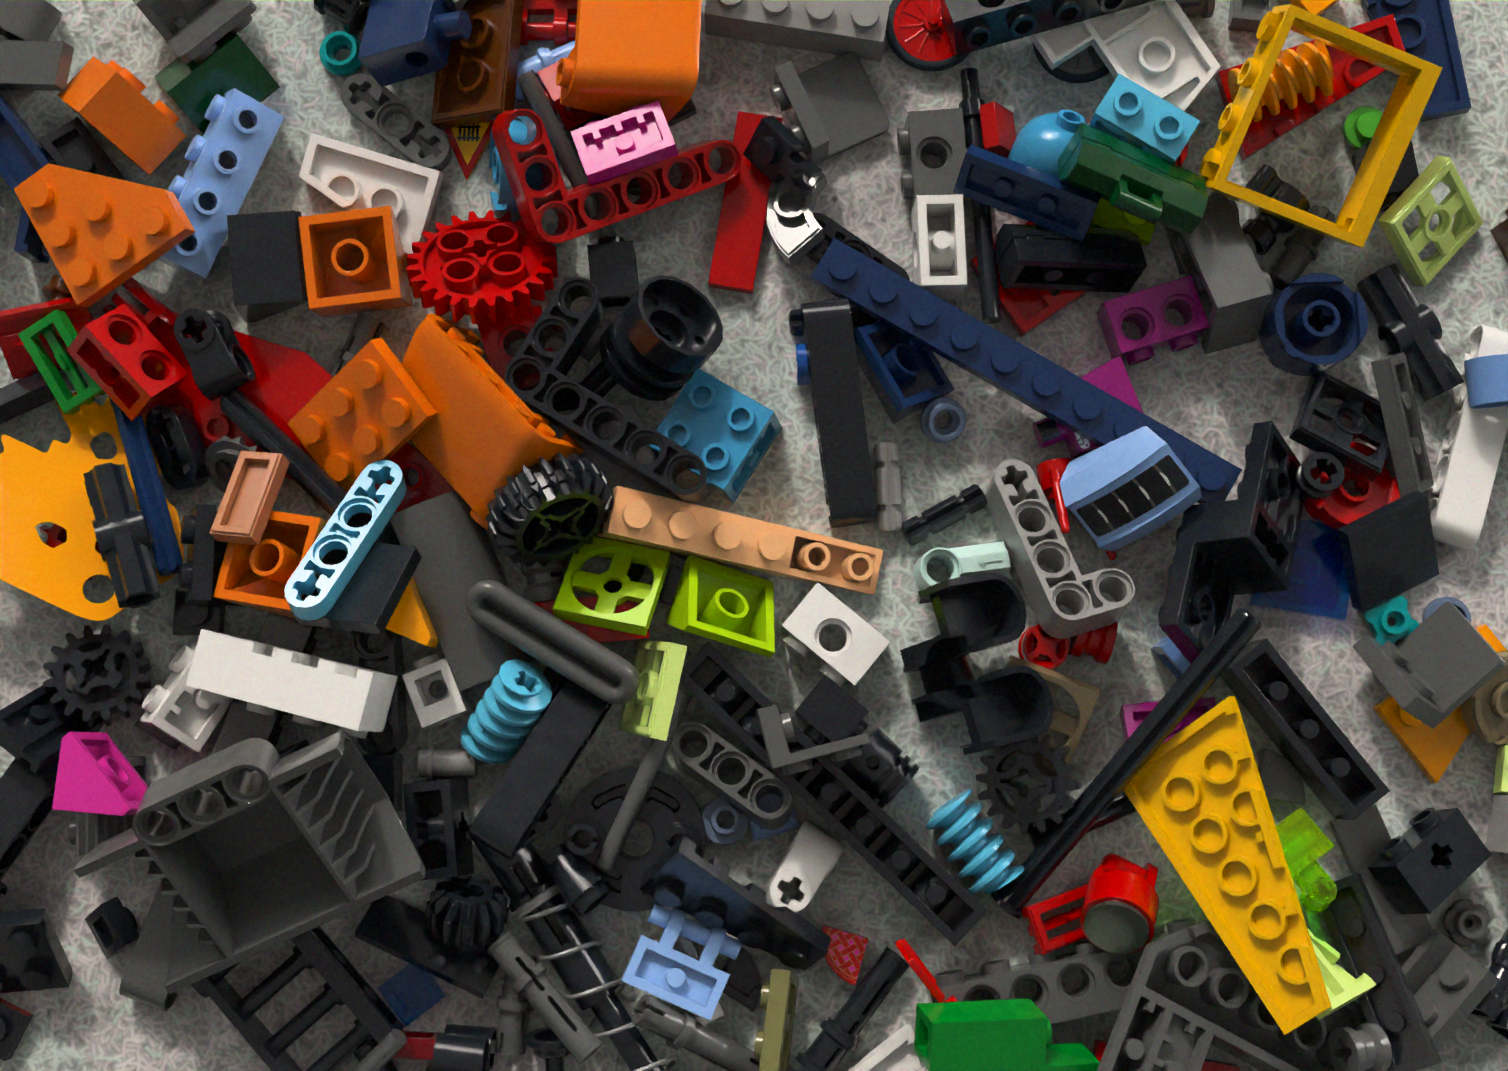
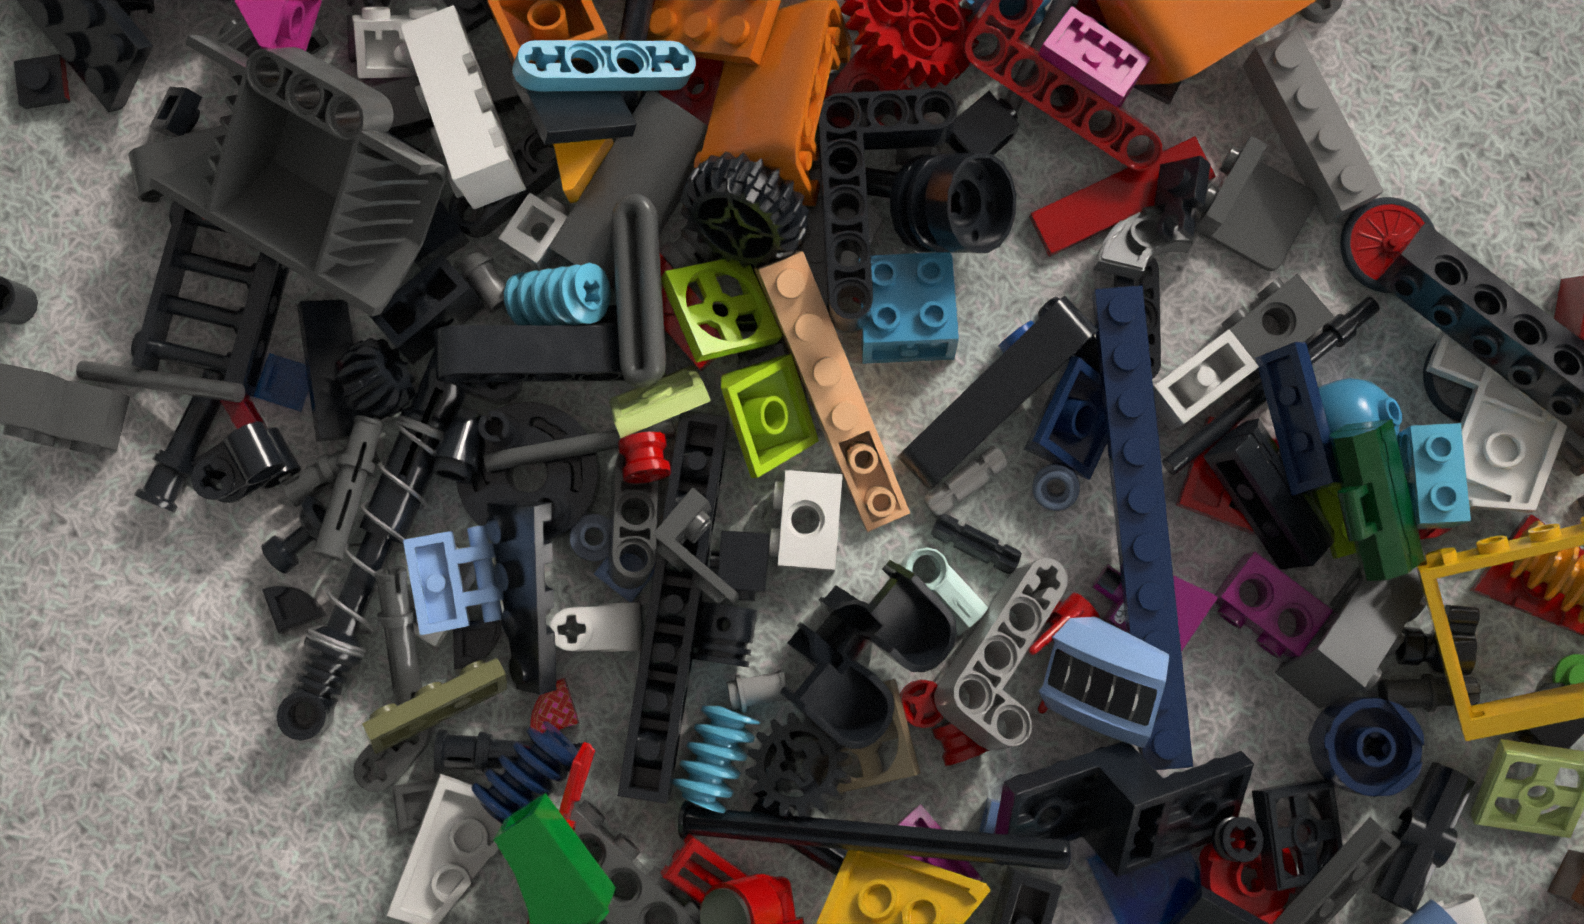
camera: 55 degrees right, 0 degrees up
red tile [979,101,1016,158] -> none
none -> dark blue piece [471,721,578,824]
none -> red wheel [618,431,671,484]
none -> light grey pin [726,670,787,713]

